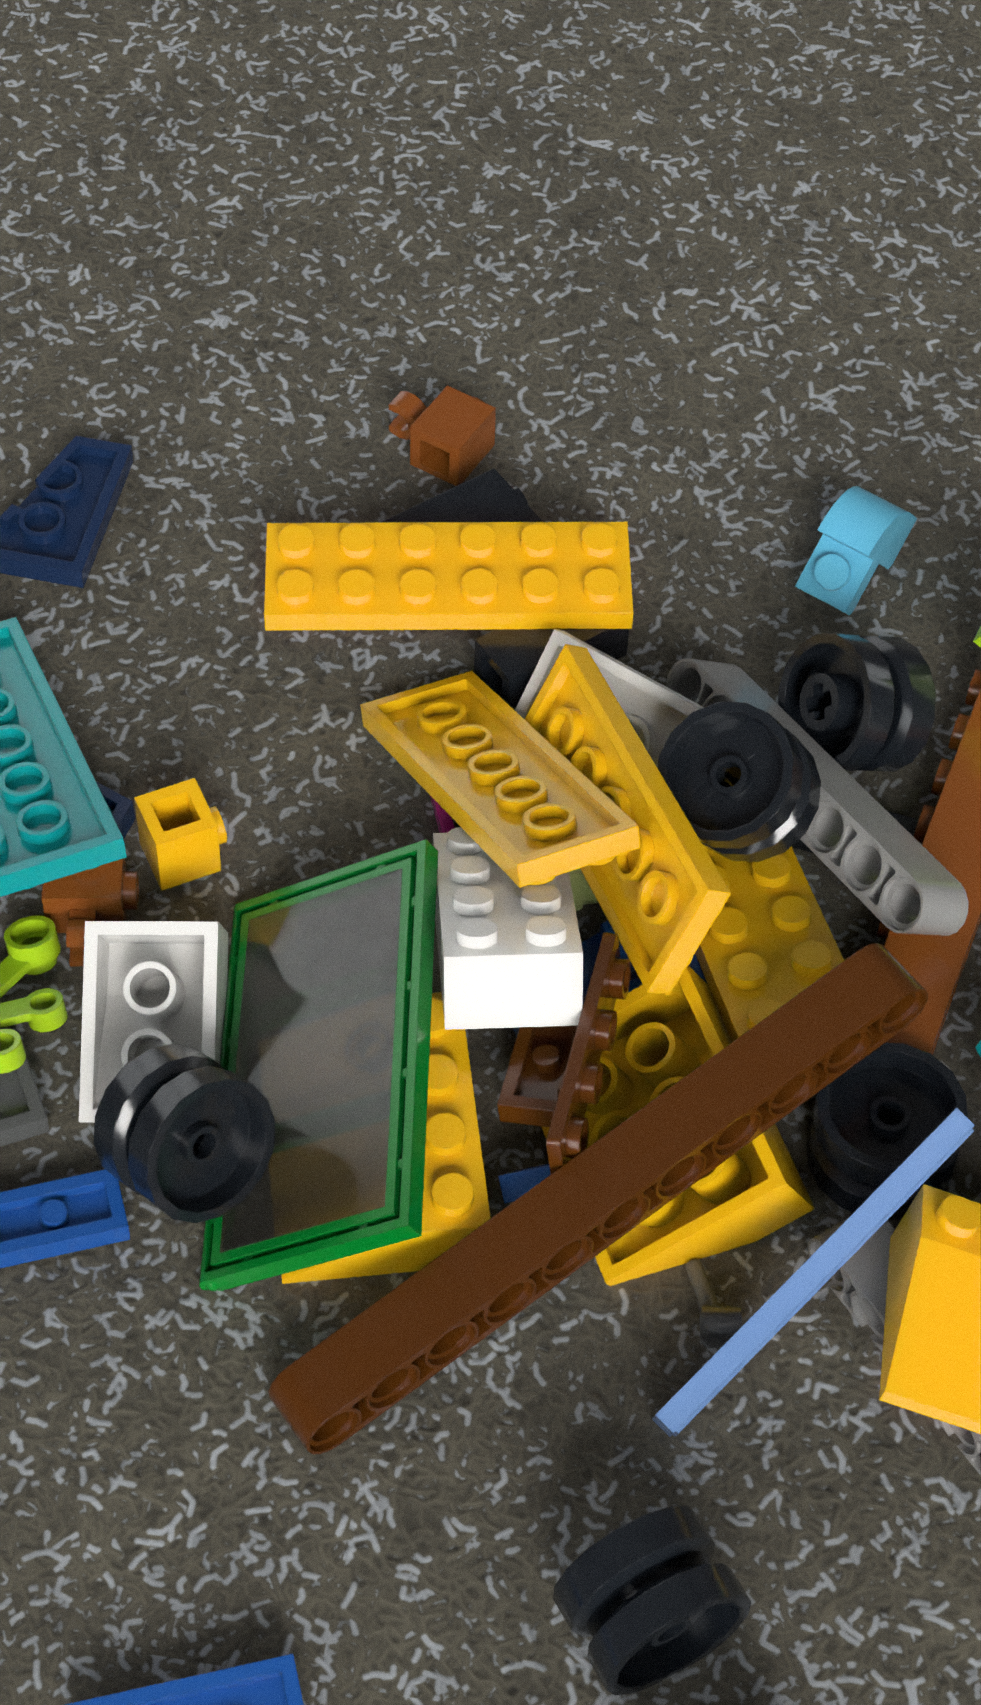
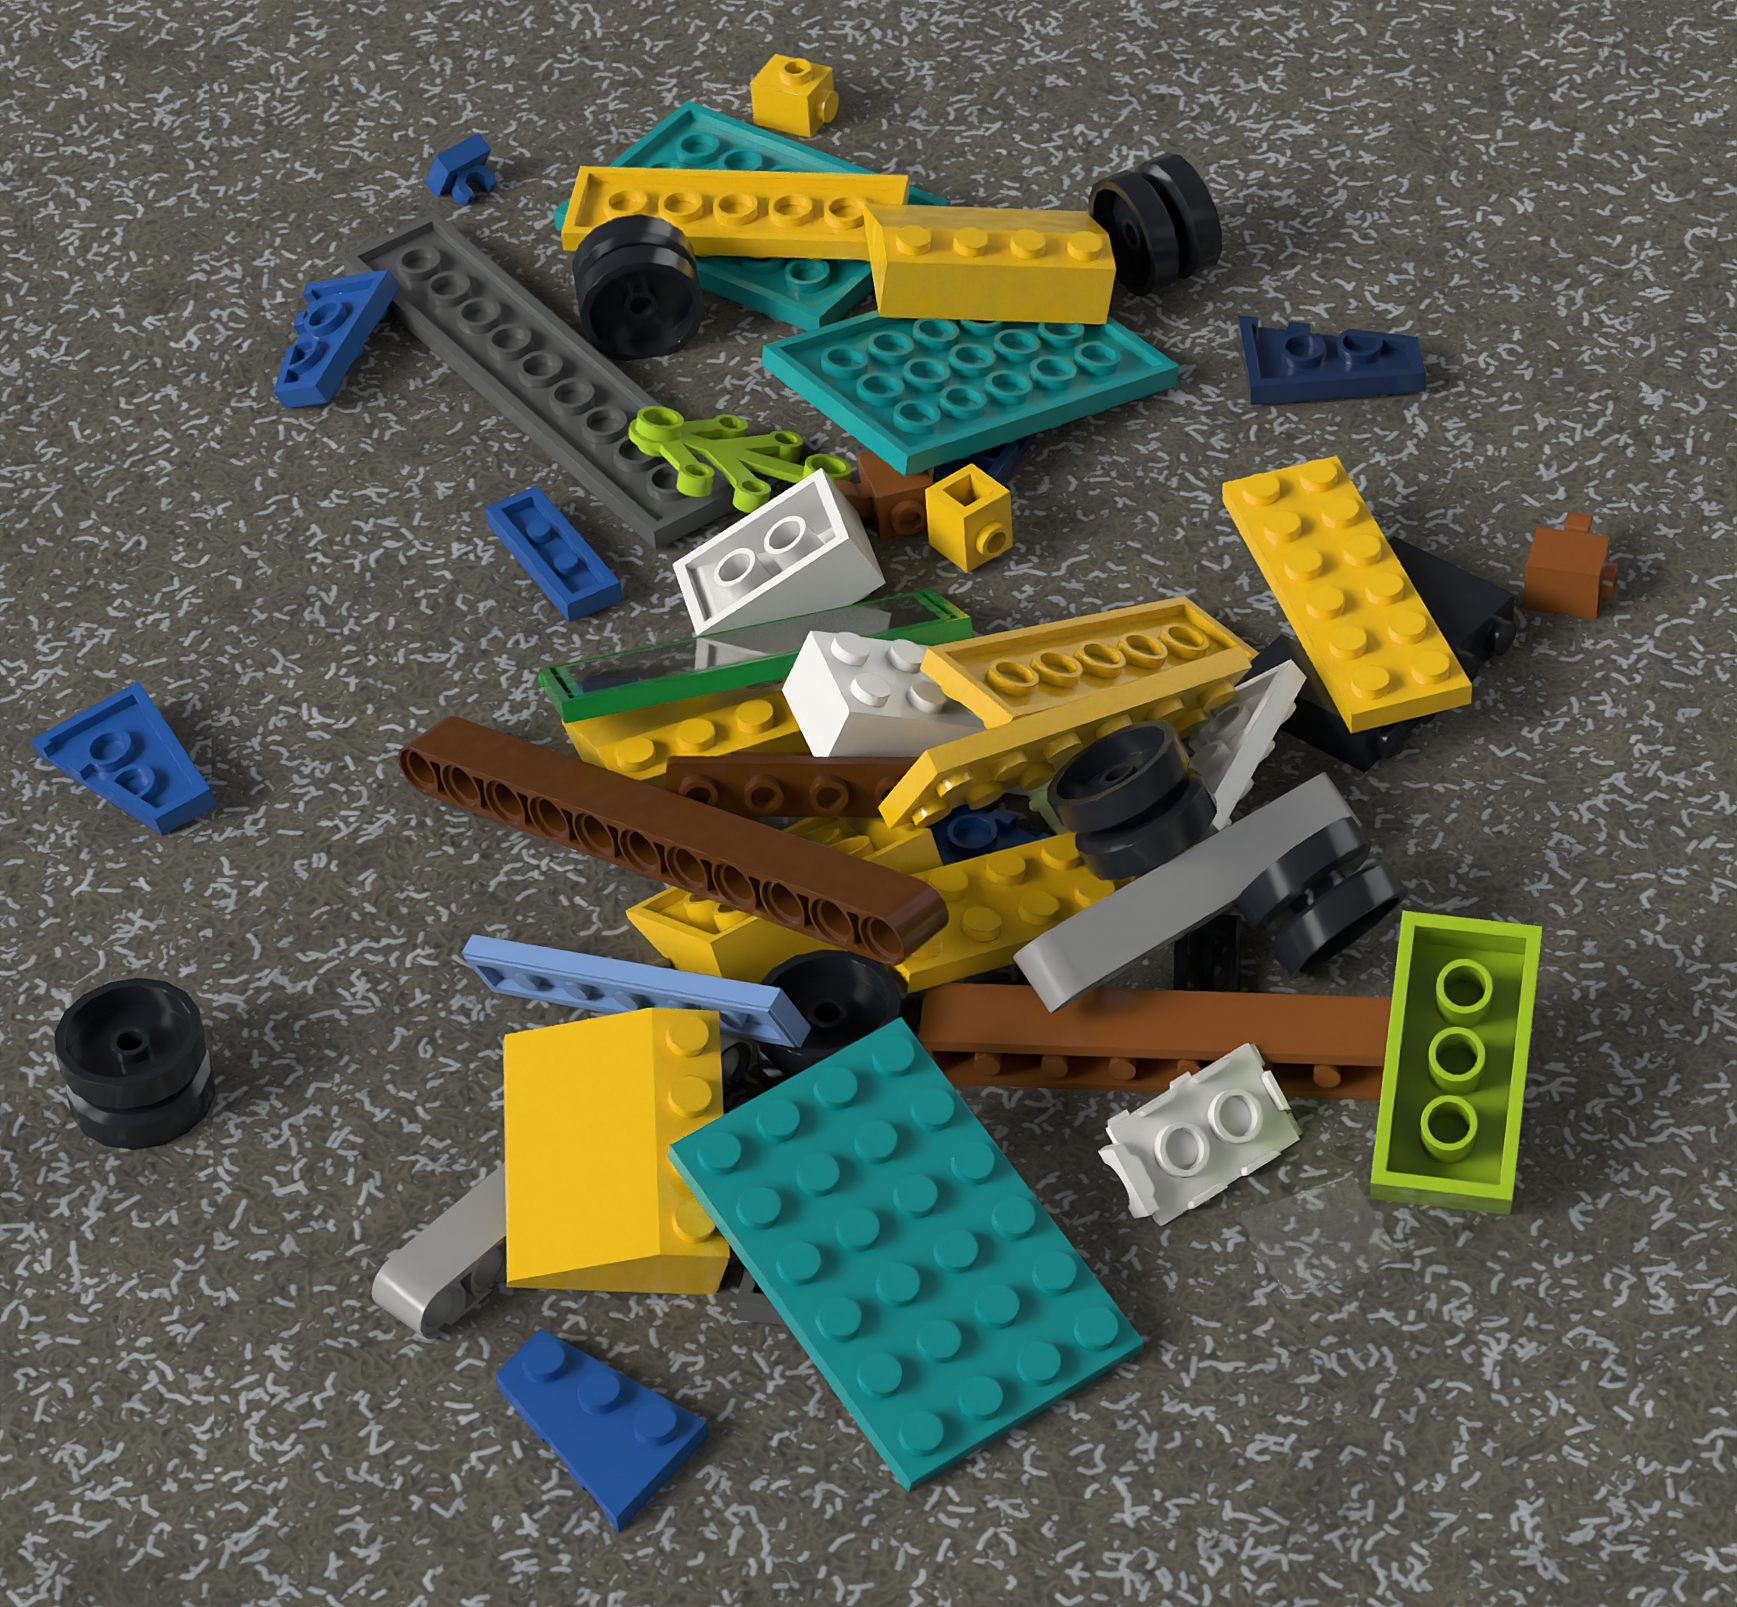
camera: 80 degrees right, 10 degrees down
black wheel [93,1043,276,1223] -> none
black wheel [553,1506,751,1695] -> none
medium azure brick [795,486,917,615] -> none

